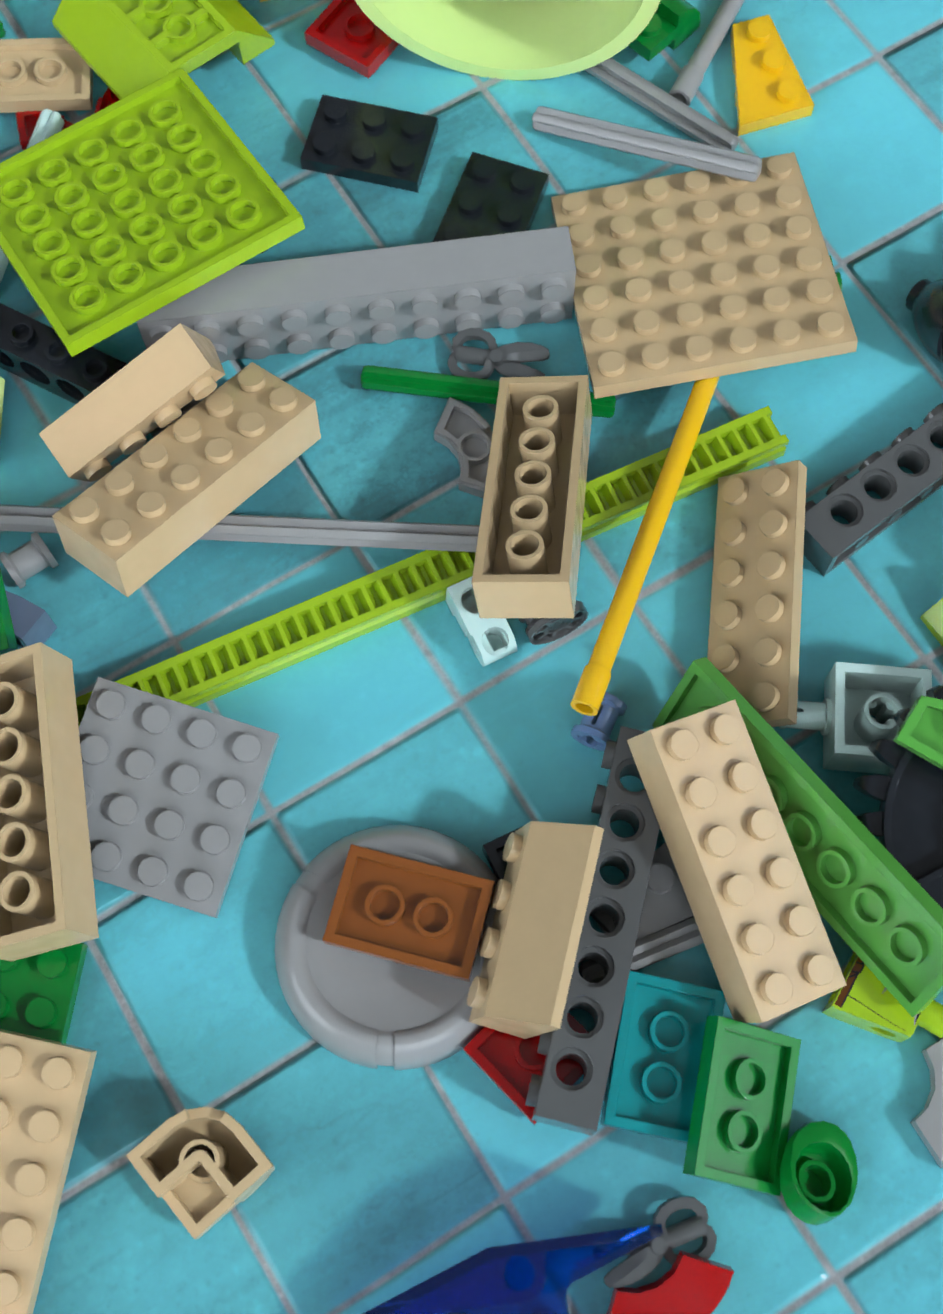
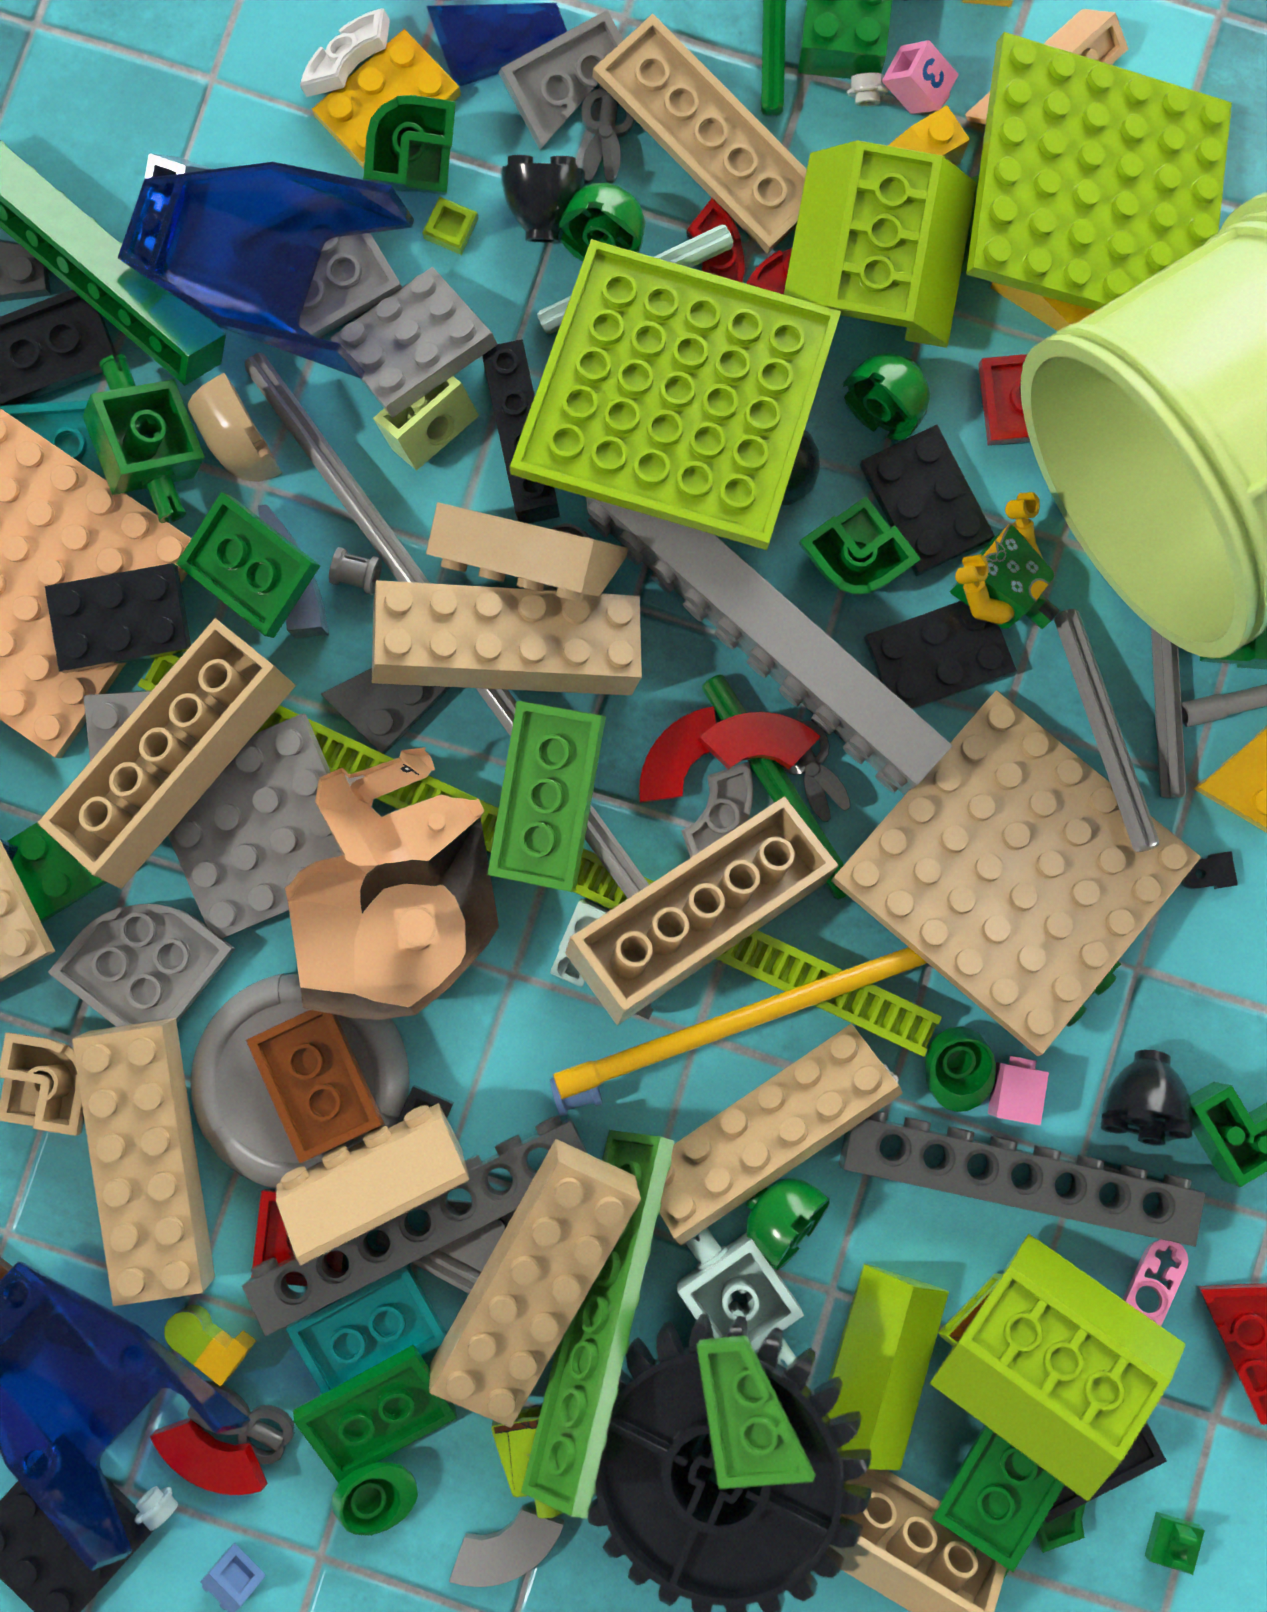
camera: 50 degrees right, 15 degrees up
none -> light grey plate [48,904,236,1027]
none -> tan brick [72,1018,215,1307]
none -> leg [164,1305,257,1387]
none -> light nougat piece [285,747,499,1020]
none -> dark grey wing [321,668,451,754]
none -> bright green plate [487,701,606,892]
none -> red tile [639,706,716,803]
none -> red tile [698,712,821,770]
none -> green cylinder [746,1178,830,1271]
none -> green brick [799,496,921,594]
none -> green cylinder [843,353,930,440]
none -> green hat [925,1027,996,1112]
none -> torso [949,492,1059,629]
none -> bright pink brick [987,1056,1049,1126]
none -> black piece [1181,851,1238,889]

